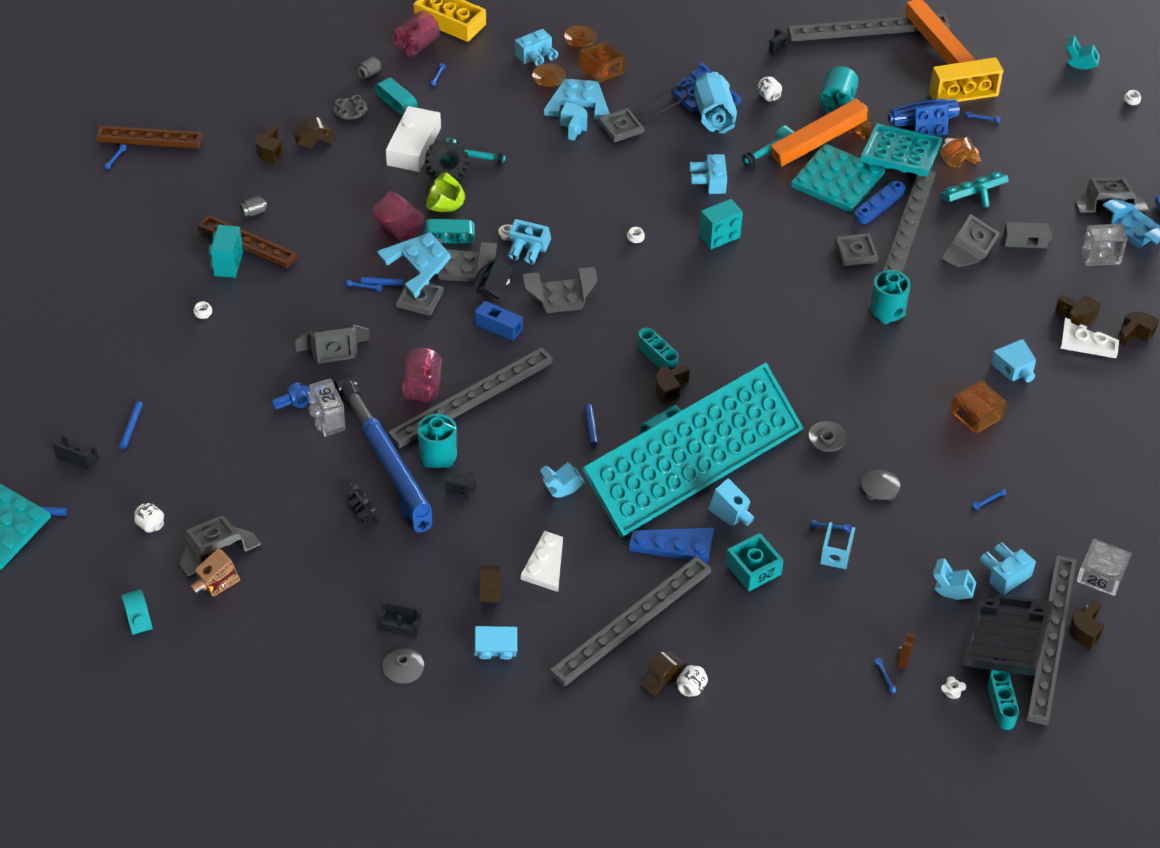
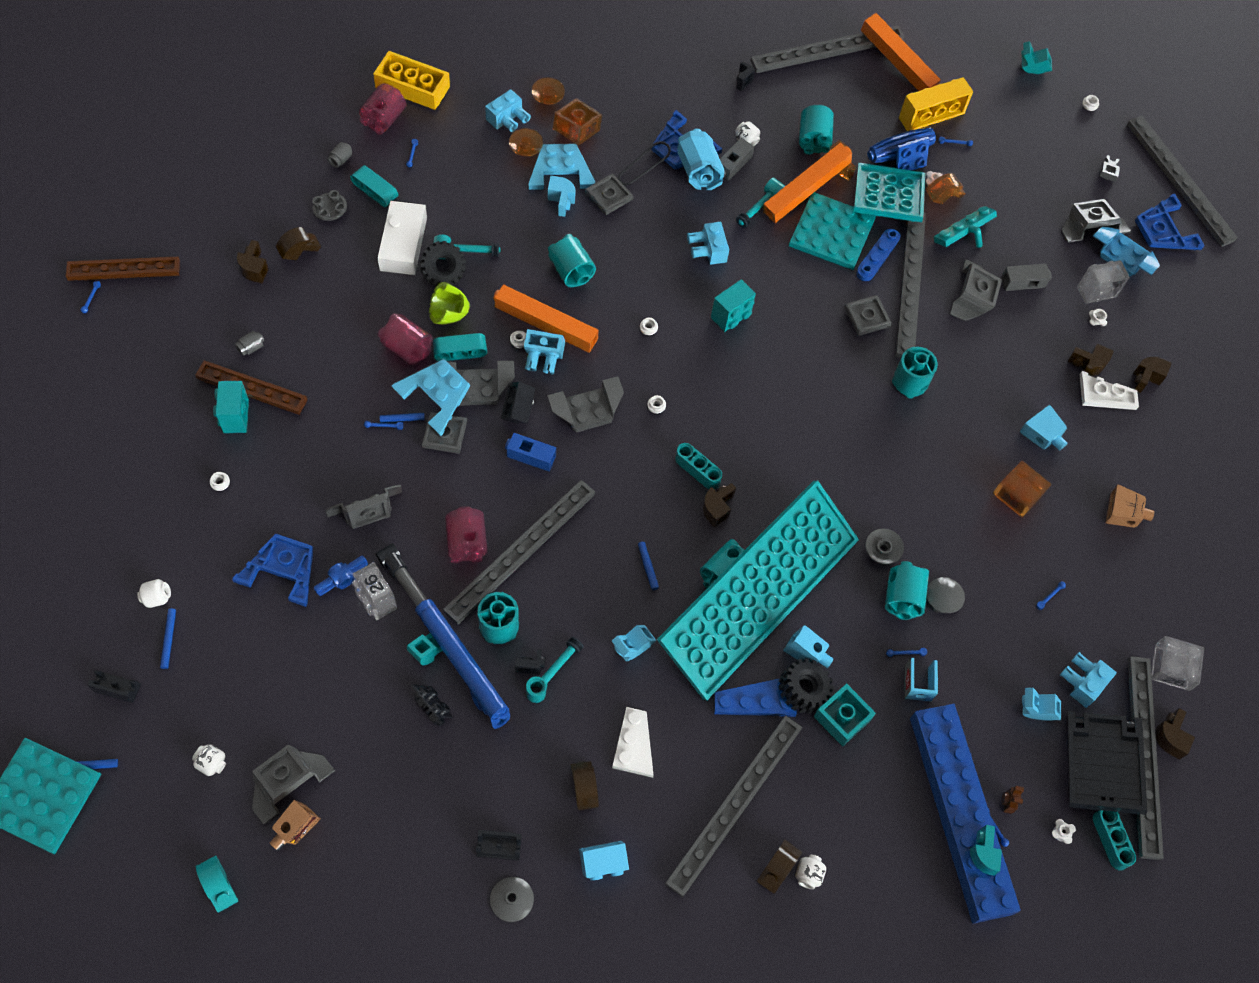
camera: 15 degrees left, 15 degrees up
none -> white head [137,579,171,608]
none -> blue wing [232,534,313,607]
none -> teal brick [407,633,443,665]
none -> orange brick [493,284,599,353]
none -> teal piece [526,637,584,703]
none -> teal cylinder [548,234,596,287]
none -> white plate [647,395,666,414]
none -> dark grey brick [720,138,755,181]
none -> black tyre [778,658,834,714]
none -> teal cylinder [885,561,929,620]
none -> blue brick [910,704,1021,924]
none -> teal brick [970,825,1002,876]
none -> white plate [1089,309,1107,326]
none -> dark grey plate [1099,155,1120,182]
none -> medium nougat torso [1105,484,1154,528]

